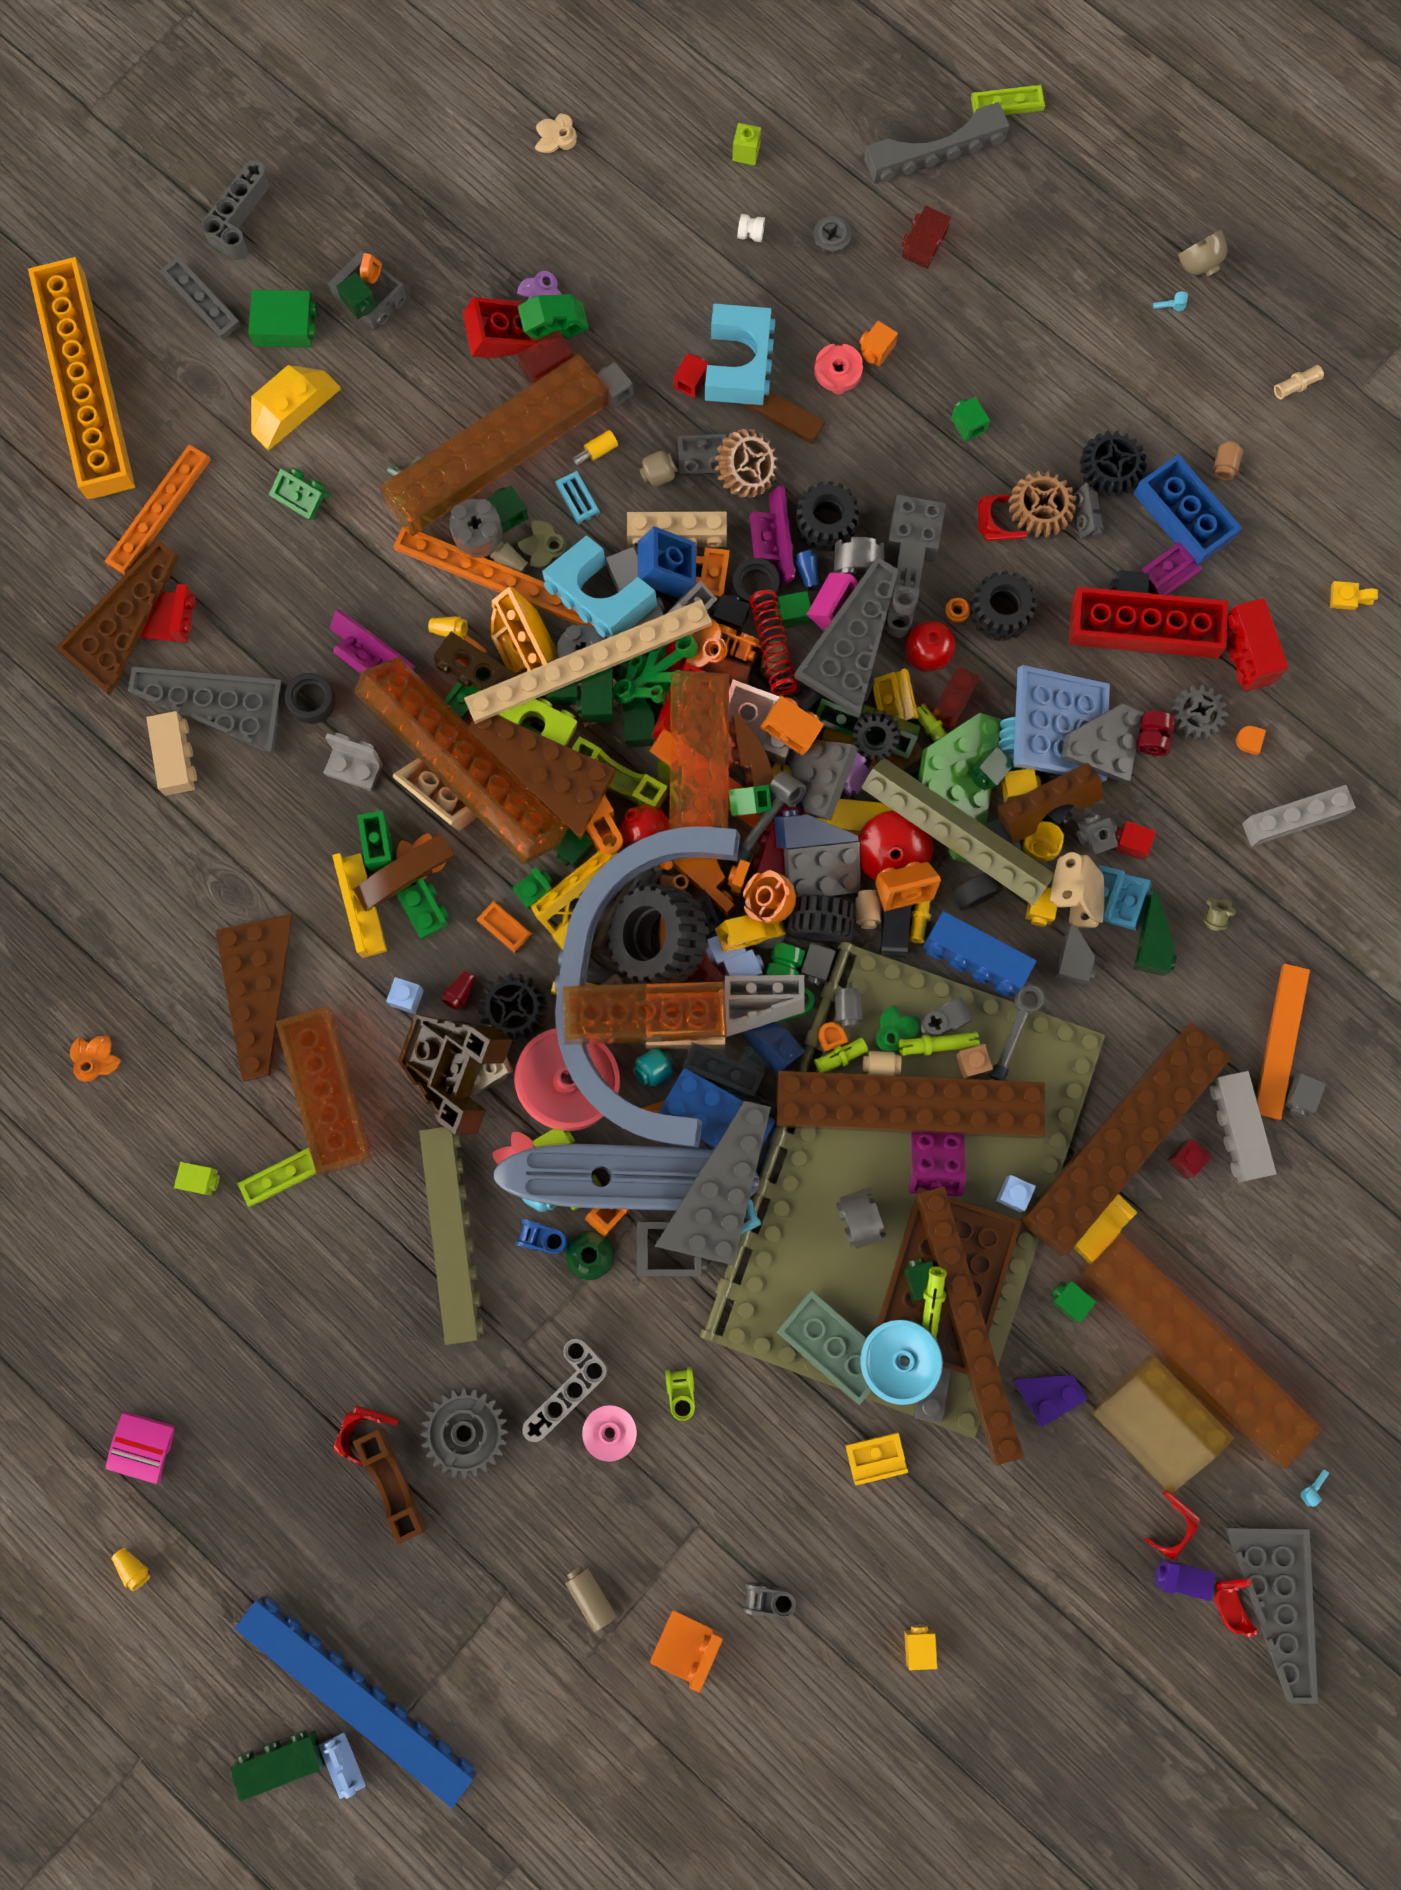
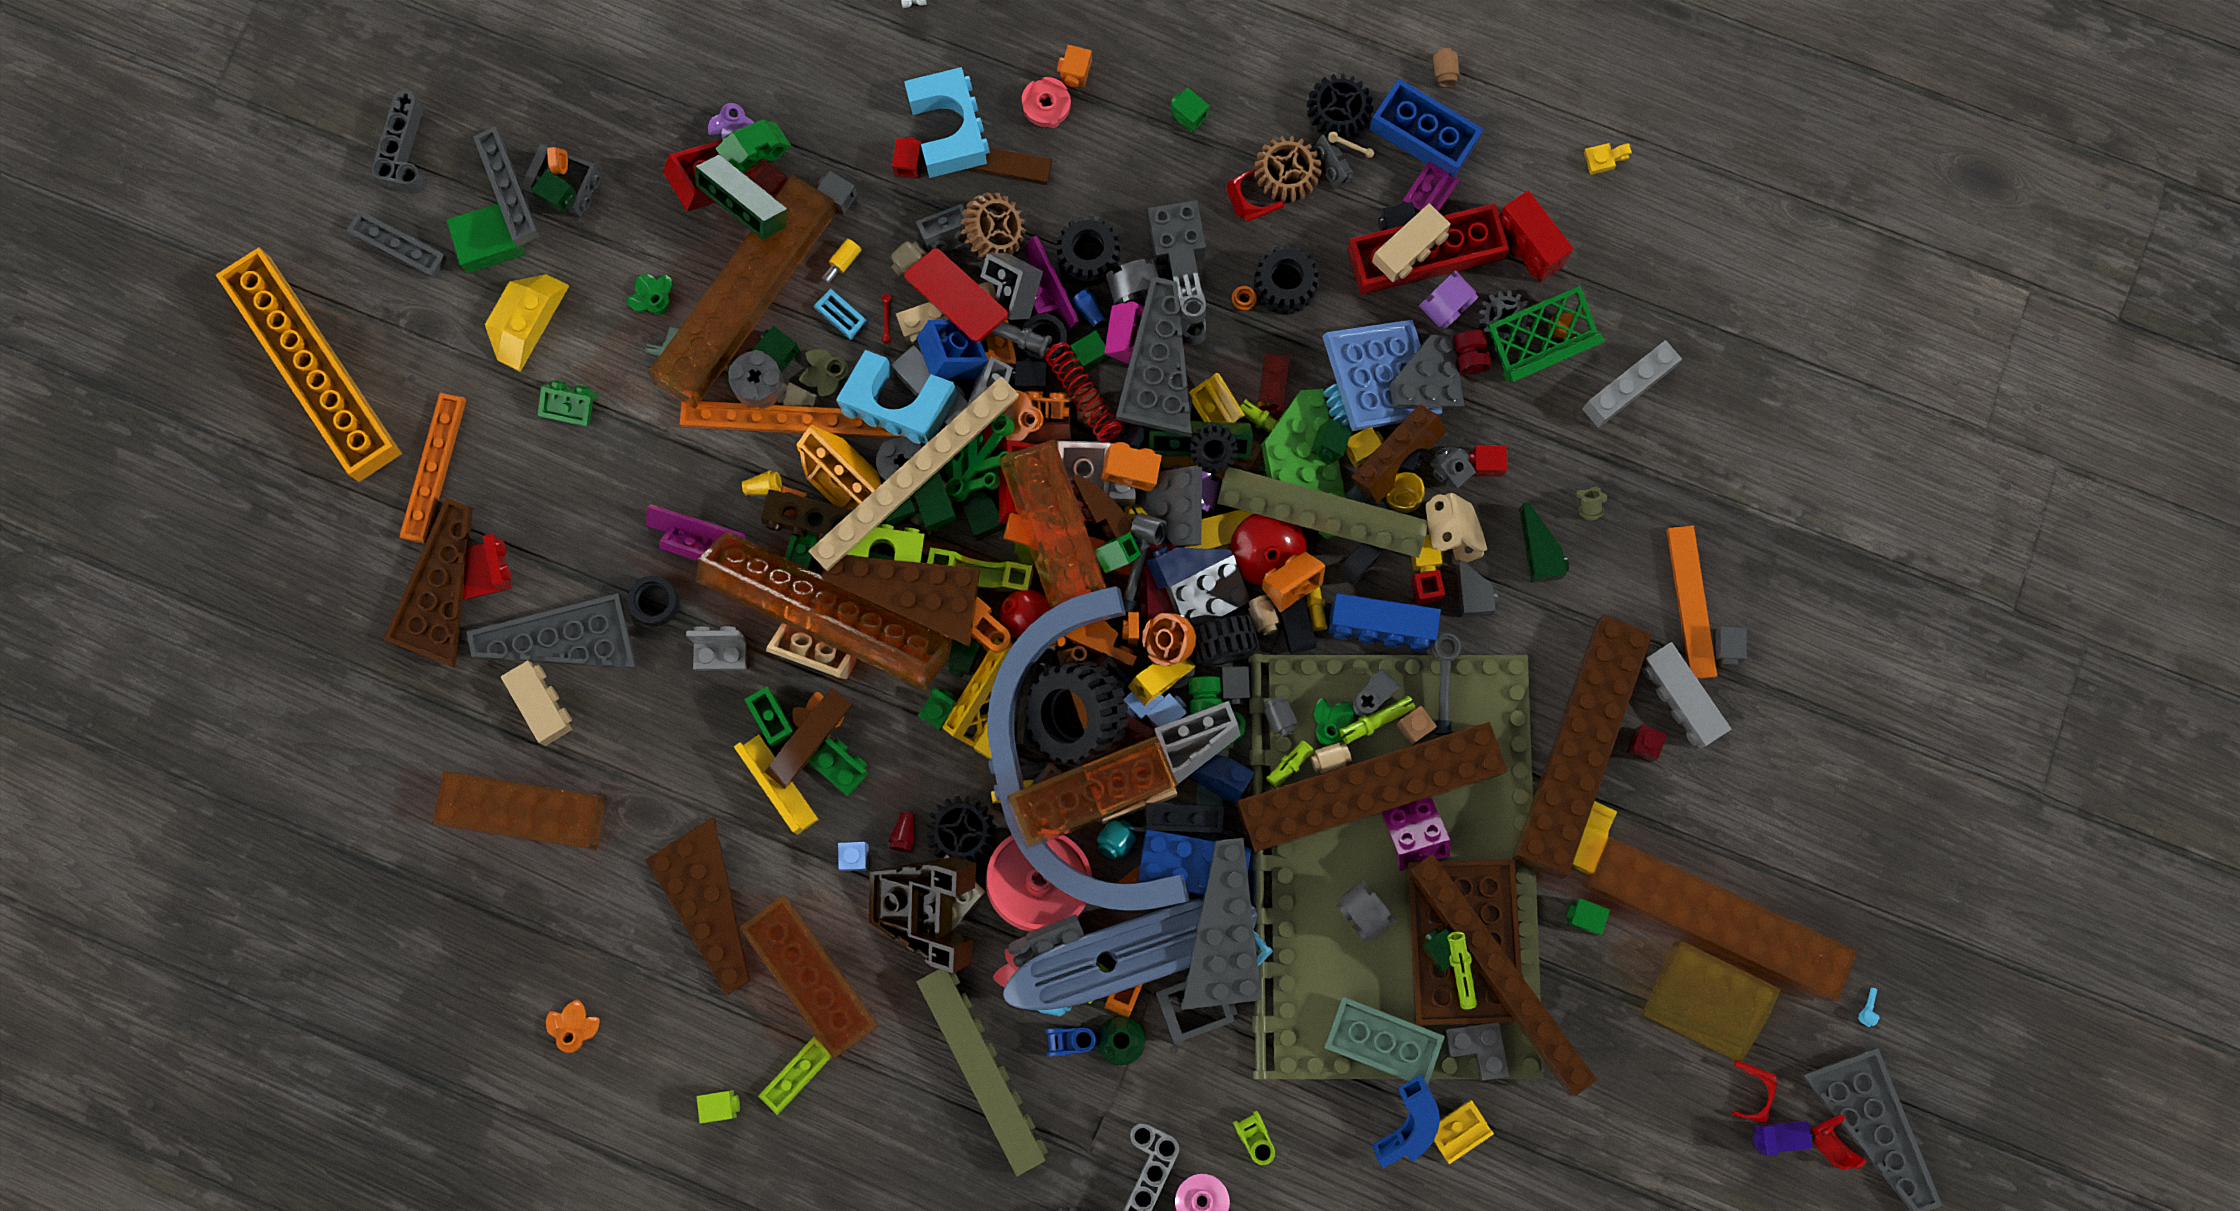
camera: 20 degrees left, 0 degrees up
orange tile [476,900,532,954] -> none
orange tile [818,1022,849,1053] -> none
medium azure dish [861,1320,943,1405] -> none
red cylinder [905,621,955,672] -> none
light blue brick [996,1175,1036,1213] -> none
dark purple wing [1013,1375,1087,1427] -> none
dark azure slope [1085,865,1152,930] -> none
none -> clear orange brick [432,771,607,851]
none -> dark grey plate [473,126,540,247]
none -> green plate [626,274,673,315]
none -> brick [695,155,787,240]
none -> red hinge [881,294,891,344]
none -> red piece [904,248,1008,343]
none -> dark grey brick [981,253,1043,320]
none -> dark grey pin [990,322,1052,358]
none -> dark grey hinge [1008,914,1084,968]
none -> tan hinge [1328,132,1374,158]
none -> tan brick [1372,203,1451,282]
none -> blue arch [1372,1075,1440,1168]
none -> red brick [1410,570,1445,605]
none -> medium lavender brick [1419,270,1478,330]
none -> green fence [1487,285,1604,382]

